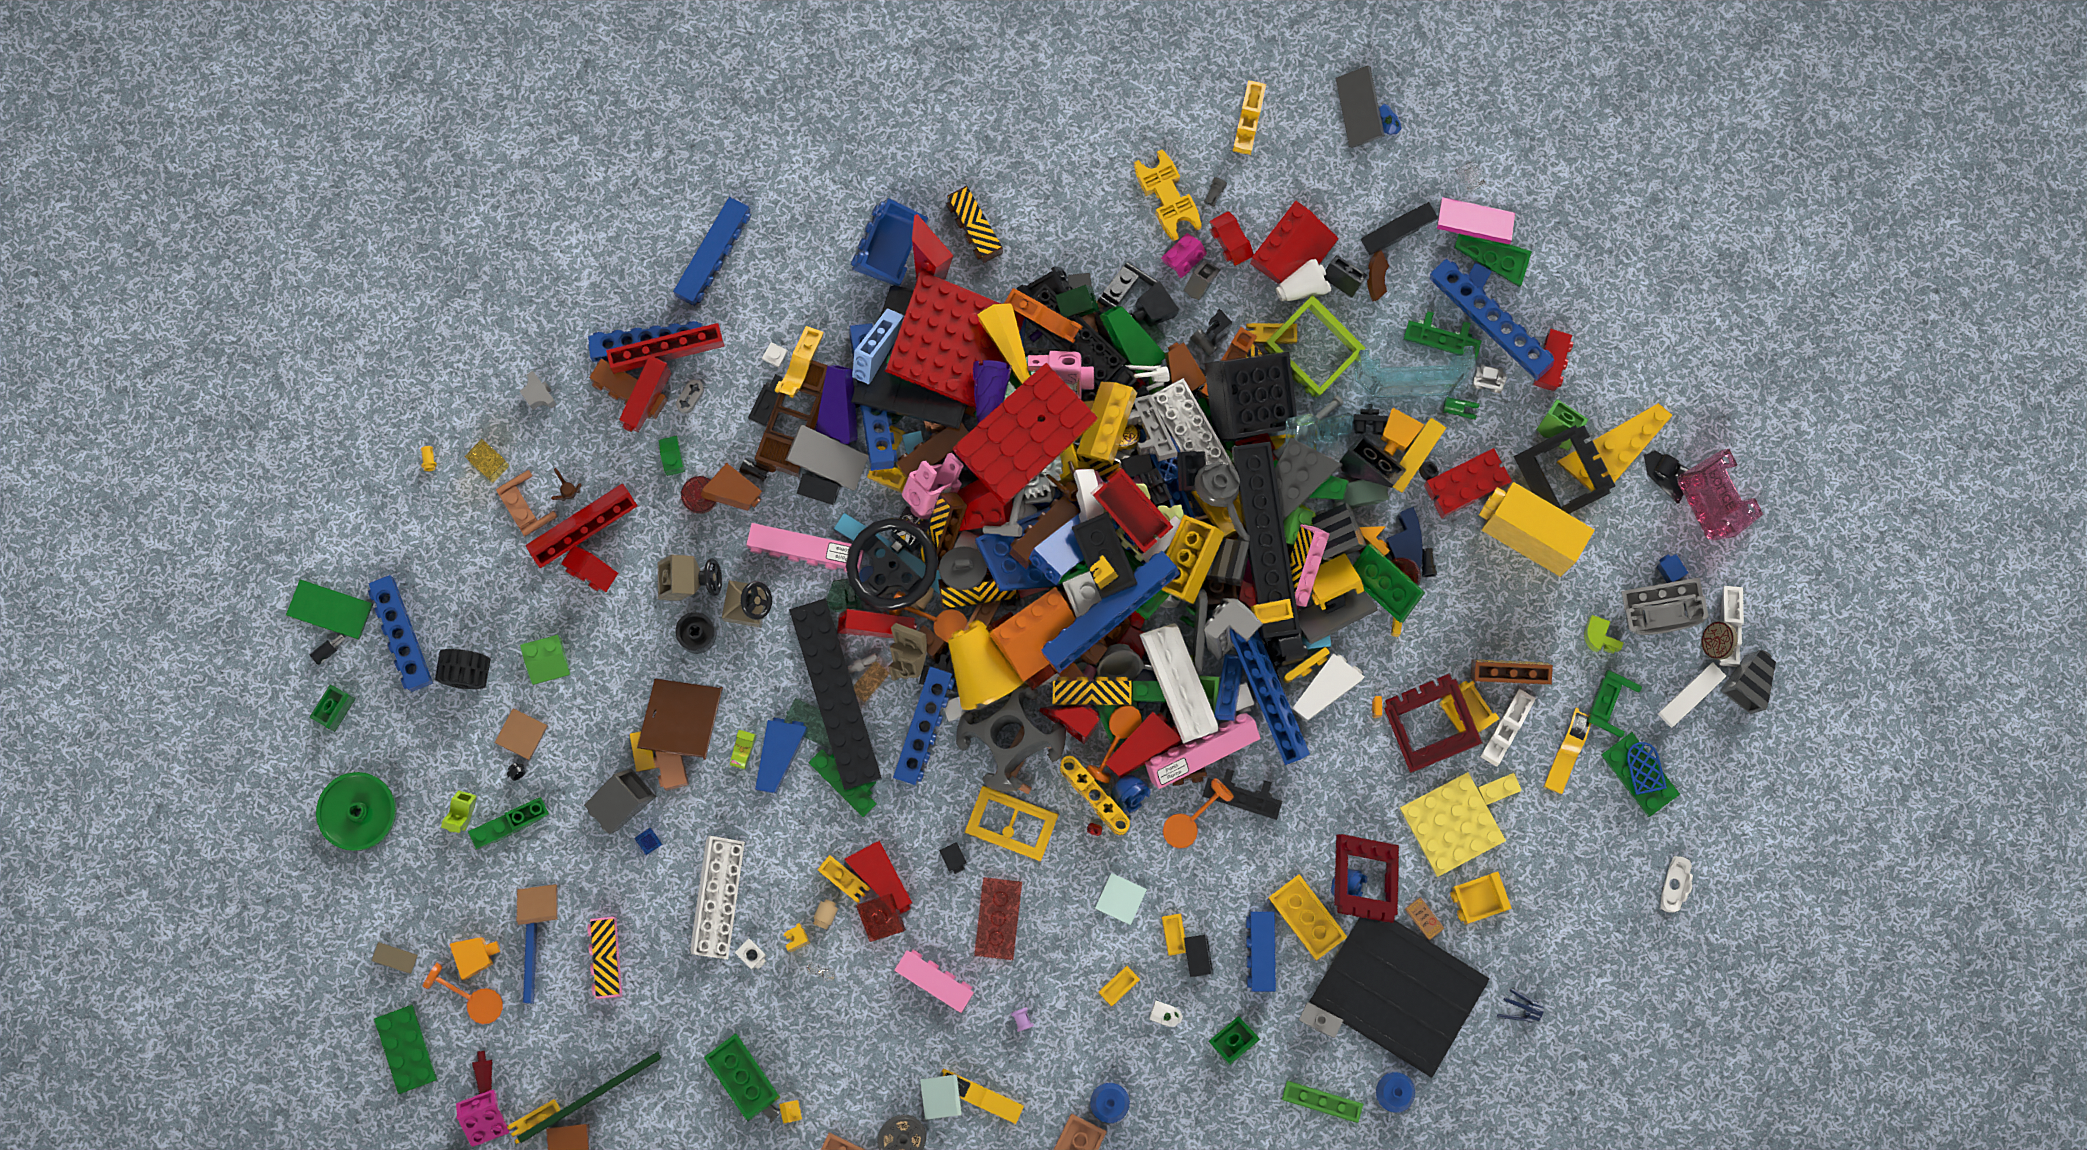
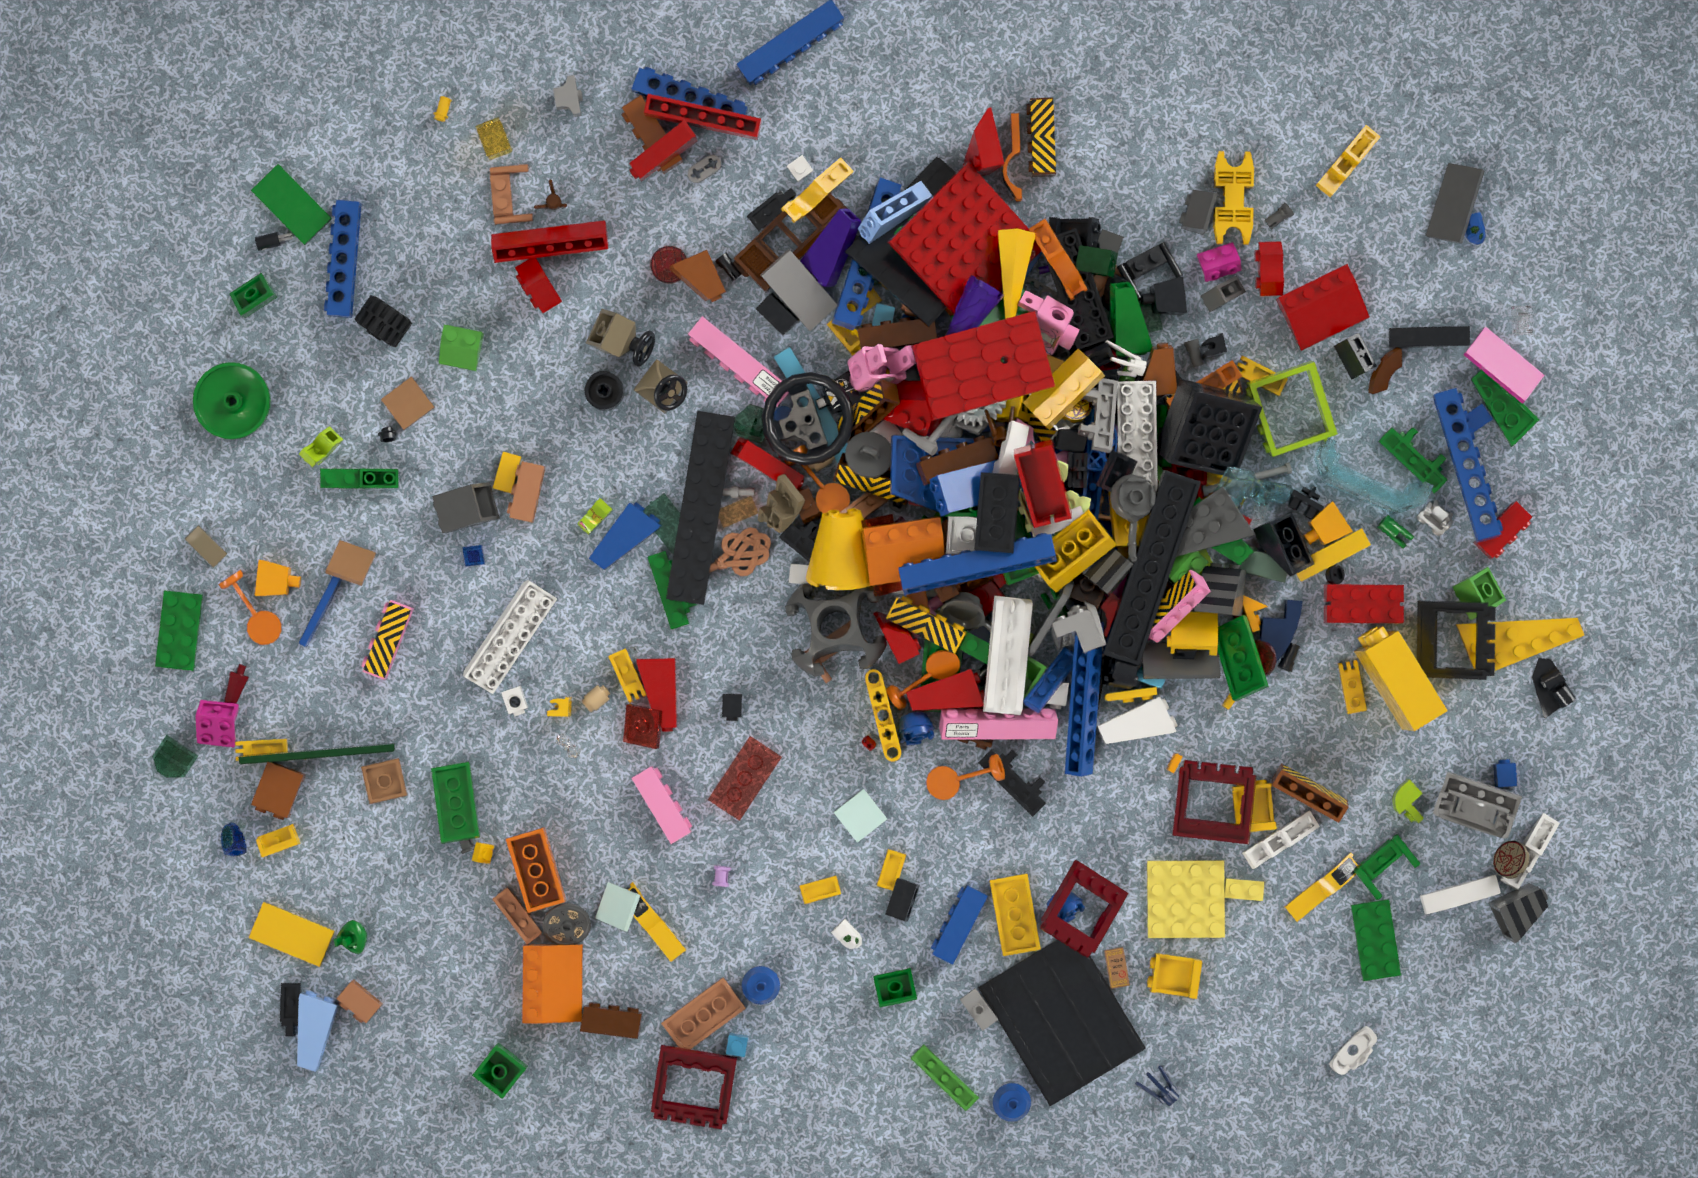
camera: 25 degrees right, 10 degrees up
reddish brown piece [637,679,723,760] -> none
green slope [658,436,685,476] -> none
blue windscreen [850,198,928,286] -> none
blue brick [893,666,955,785] -> none
yellow door [964,785,1059,862] -> none
yellow hinge [1090,555,1118,589] -> none
yellow tile [1251,599,1293,624] -> none
white cone [1276,259,1331,302] -> none
blue window [1627,742,1667,795] -> none
clear pink windscreen [1678,448,1763,540] -> none
none -> medium nougat tile [361,758,407,804]
none -> orange brick [506,827,567,913]
none -> nougat piece [667,527,771,587]
none -> orange piece [1002,113,1022,202]
none -> dark grey slope [1179,190,1217,235]
none -> yellow hinge [1338,660,1367,714]

